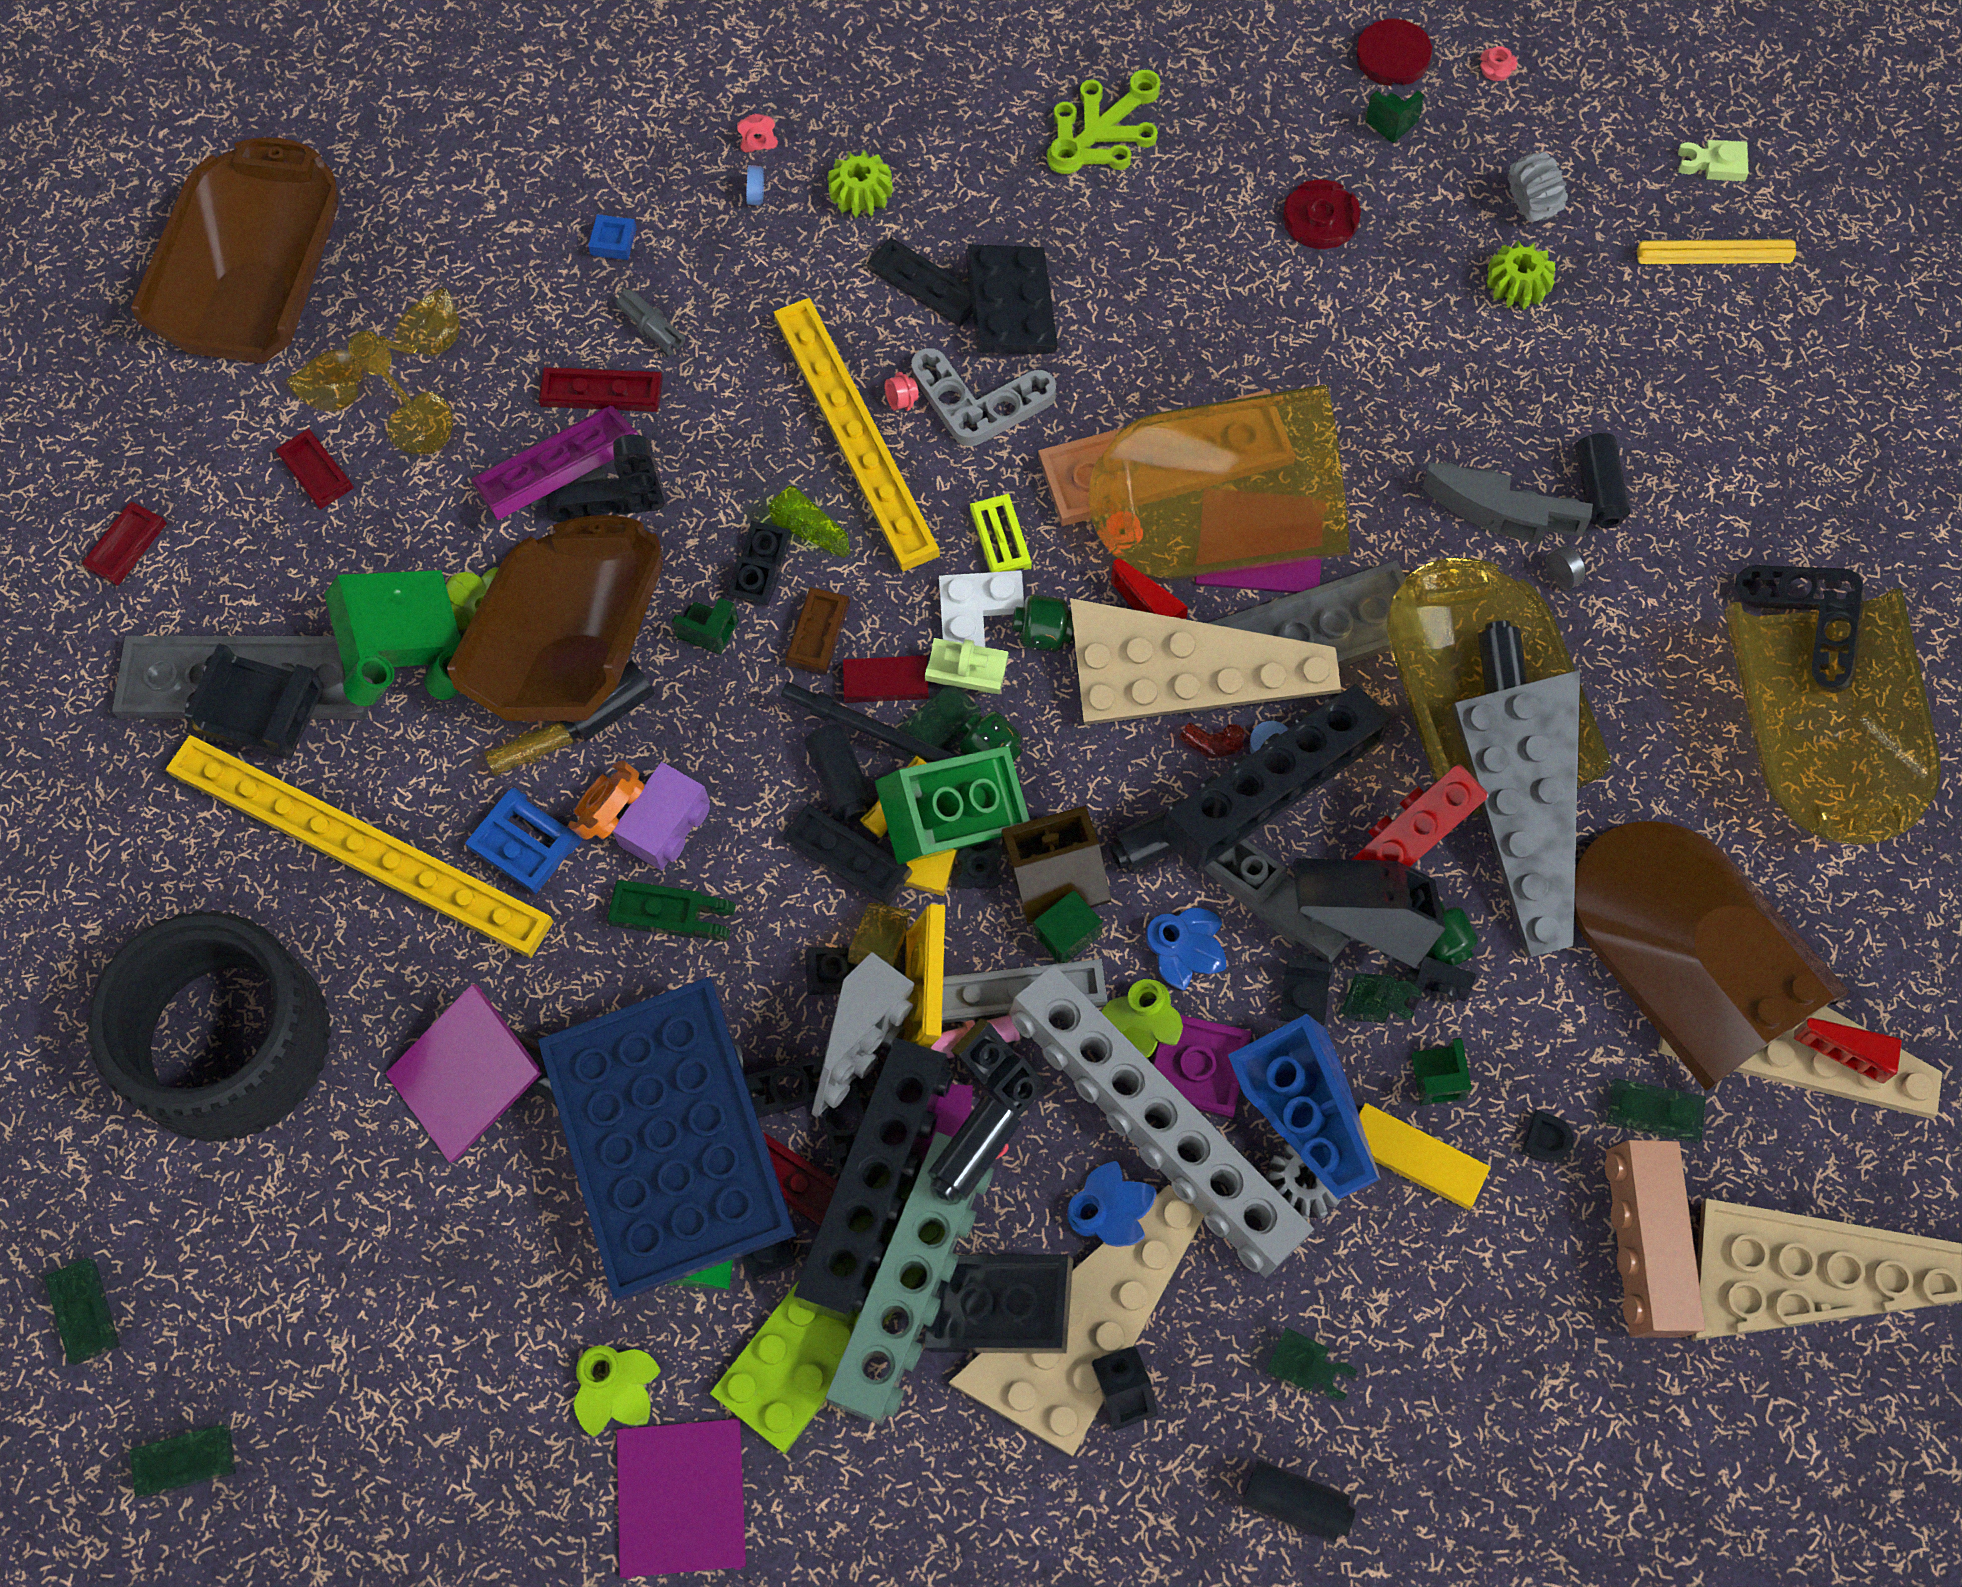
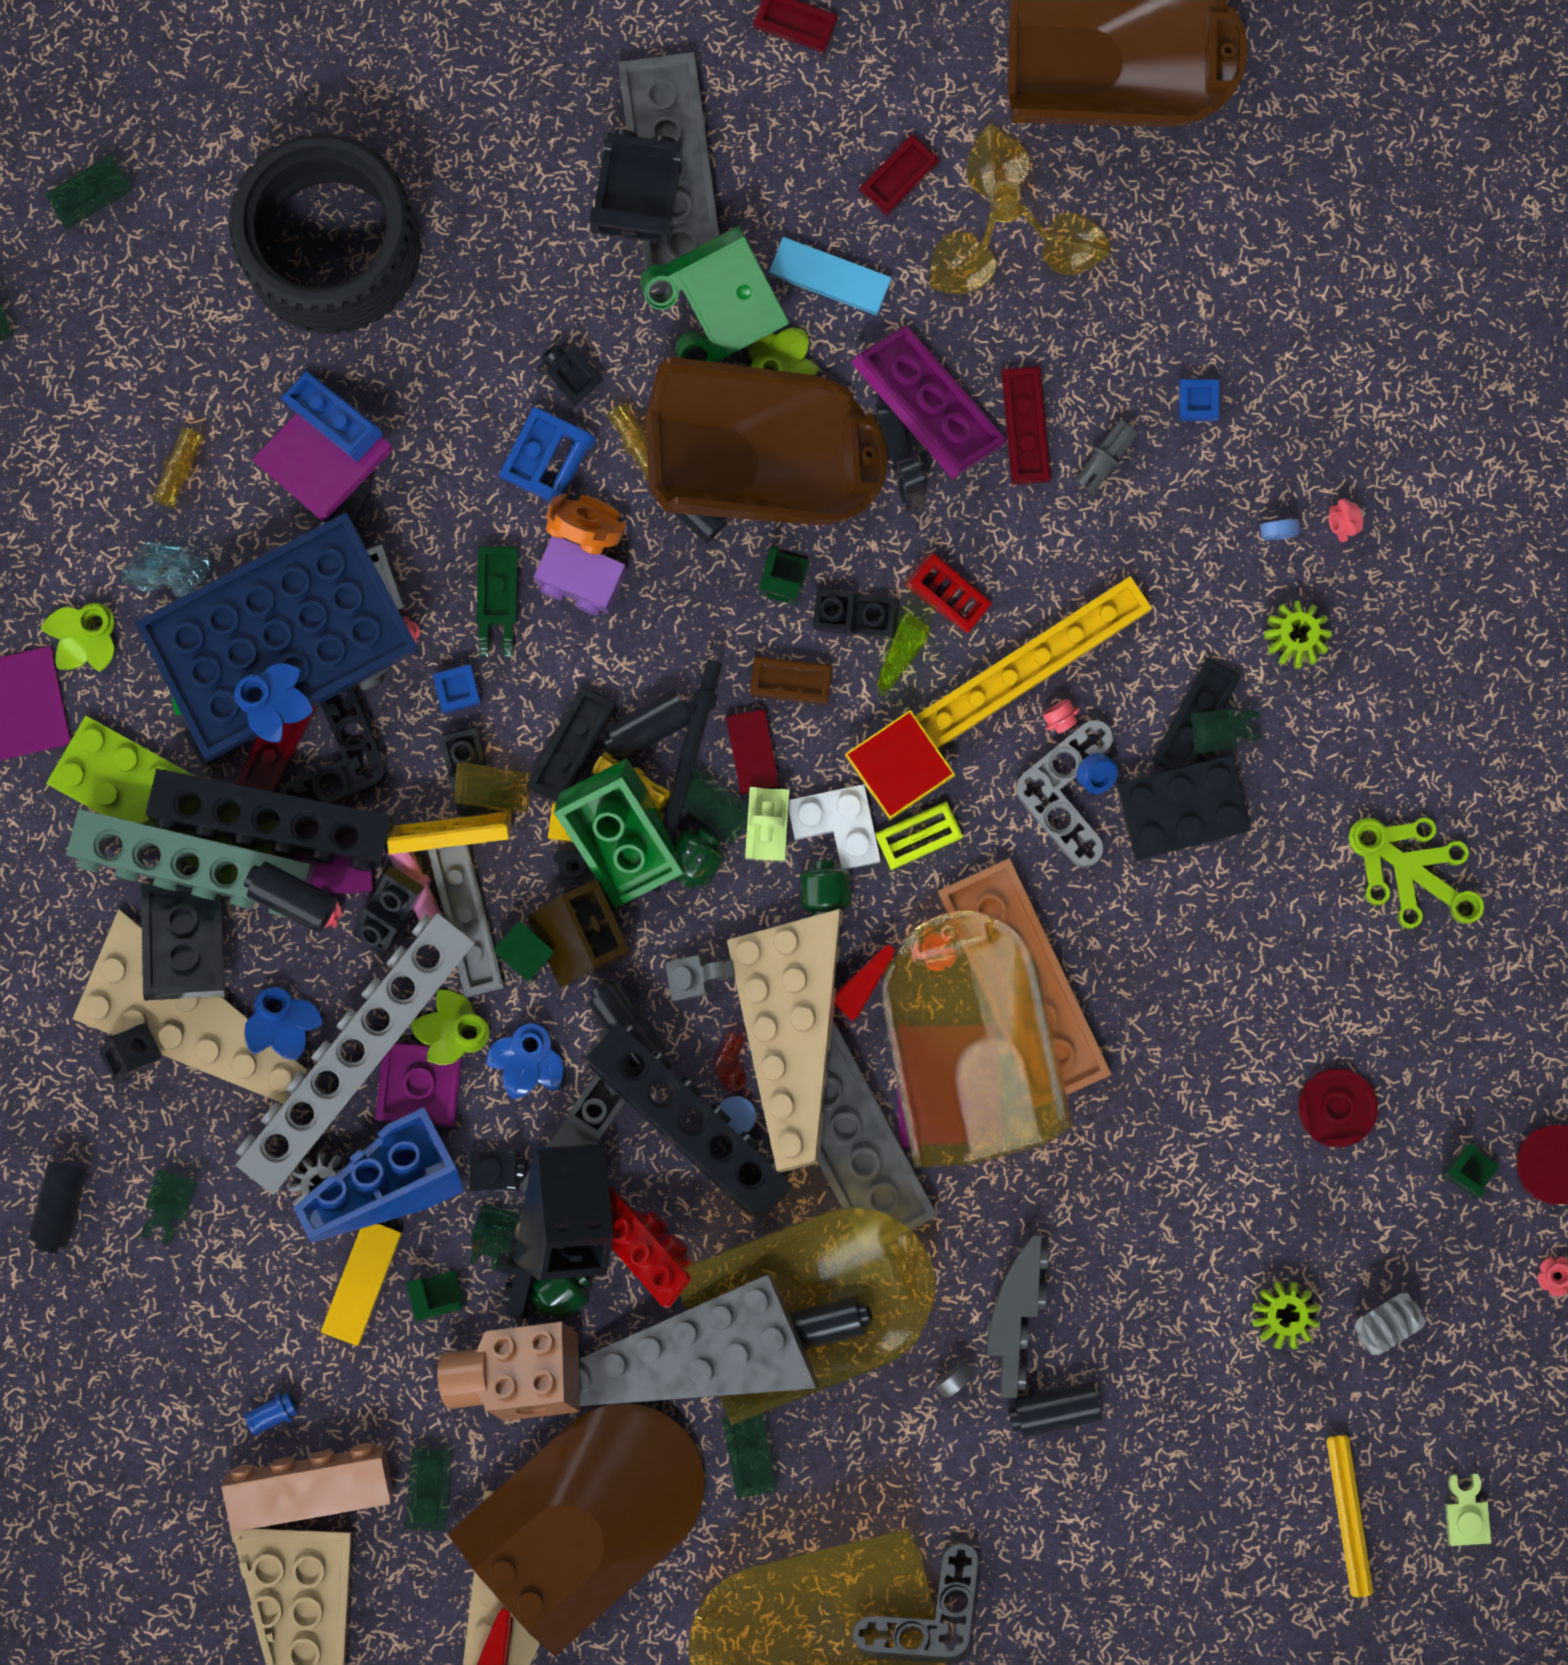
camera: 85 degrees right, 15 degrees up
yellow plate [166,735,554,959] -> none
light grey slope [812,952,915,1118] -> none
black tile [1520,1109,1574,1164] -> none
none -> clear light blue plate [122,541,210,597]
none -> clear yellow pin [151,427,205,508]
none -> blue plate [234,663,313,743]
none -> blue pin [244,1392,299,1436]
none -> blue tile [281,370,383,462]
none -> blue plate [432,664,481,714]
none -> nougat brick [437,1322,580,1421]
none -> black bracket [537,343,603,406]
none -> dark grey plate [665,955,735,1002]
none -> clear green plate [722,1410,777,1499]
none -> medium azure tile [769,237,892,316]
none -> red tile [845,710,955,821]
none -> red slope [903,553,992,634]
none -> blue tile [1077,753,1118,794]
none -> clear green plate [1191,708,1262,753]

